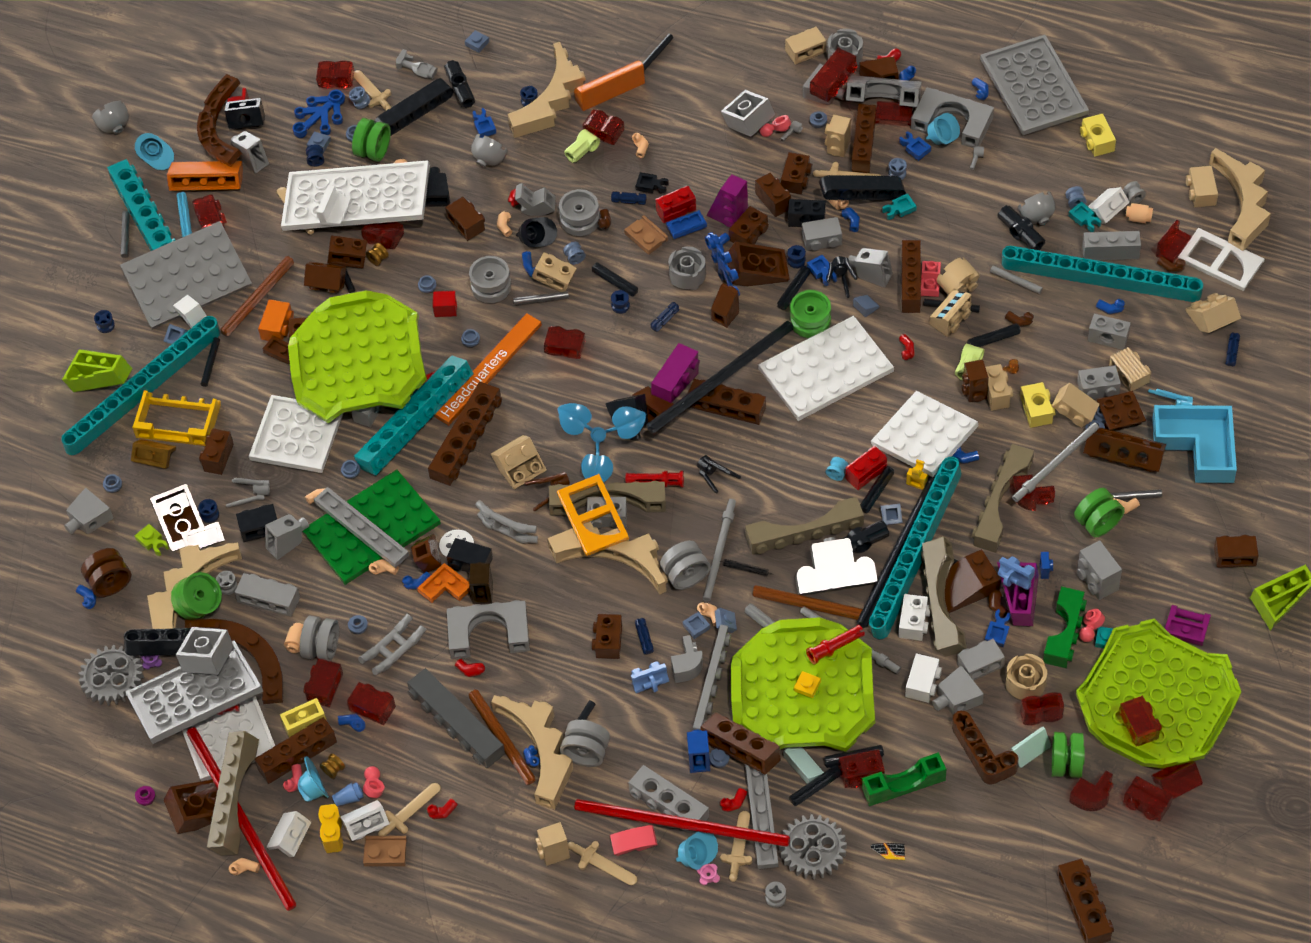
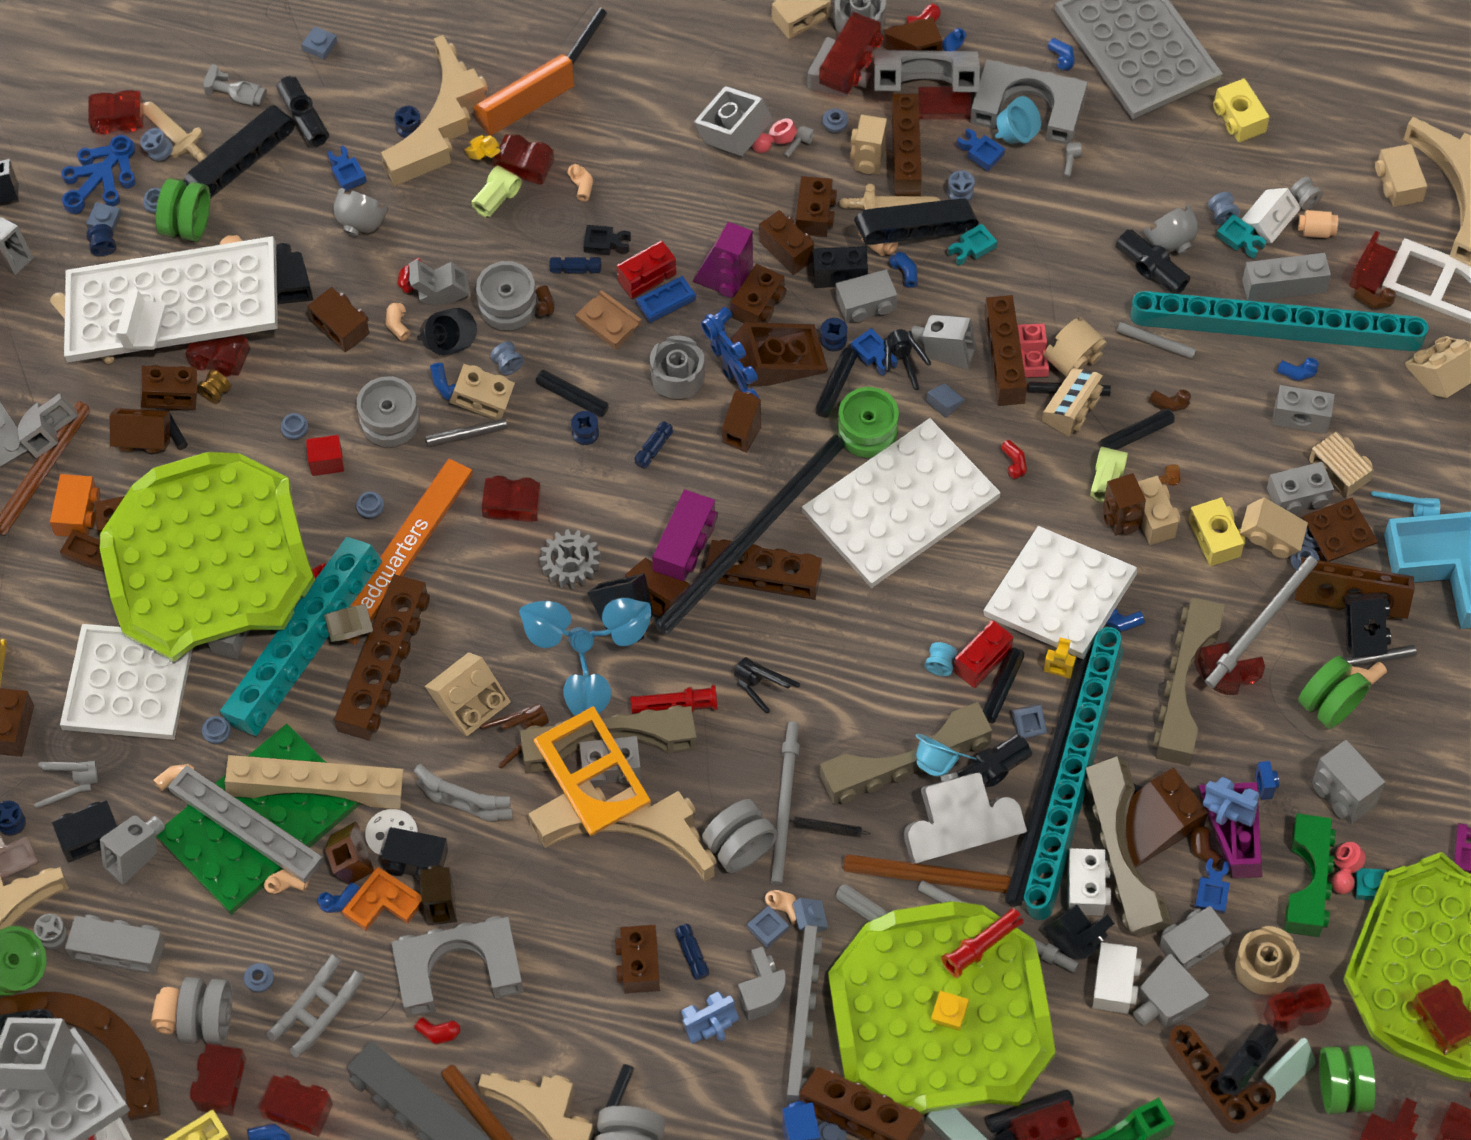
camera: 10 degrees left, 5 degrees up
none -> light grey brick [18,393,78,458]
none -> tan arch [225,755,403,809]
none -> dark tan panel [325,604,373,642]
none -> yellow plate [464,135,501,160]
none -> light grey gear [540,529,601,589]
none -> medium azure piece [915,733,977,776]
none -> black brick [1043,904,1115,959]
none -> black piece [1216,1023,1279,1096]
none -> black brick [1345,592,1391,657]

